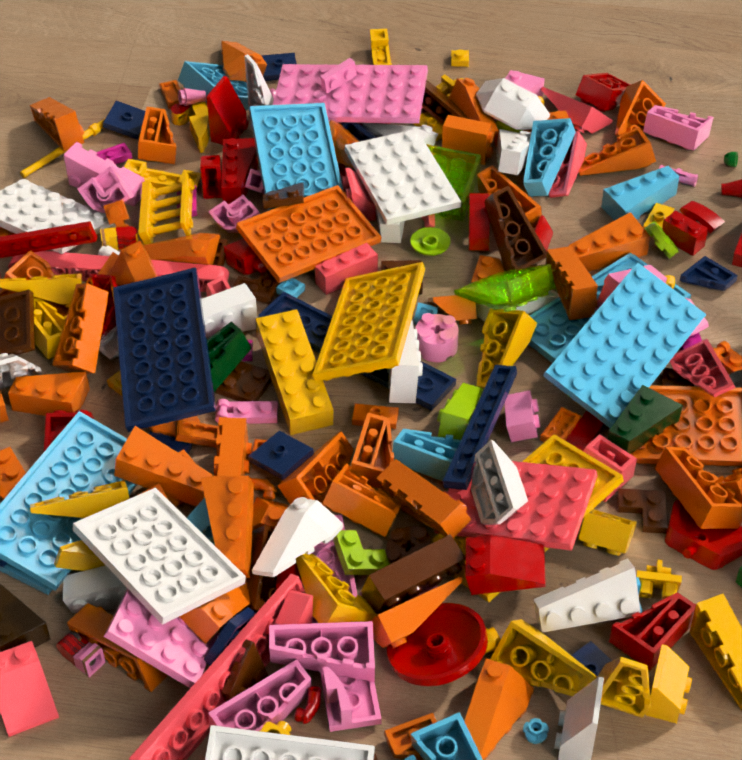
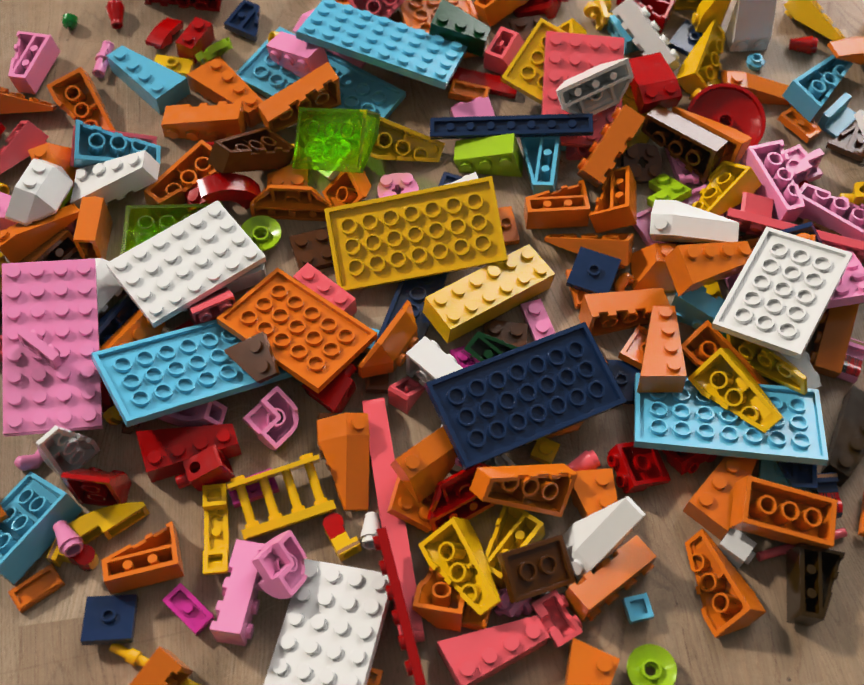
camera: 110 degrees left, 15 degrees up
orange plate [103,199,129,227] -> none
none -> orange wedge [161,100,247,142]
none -> orange wedge [250,184,333,221]
none -> orange wedge [358,300,419,378]
none -> coral cone [567,449,601,471]

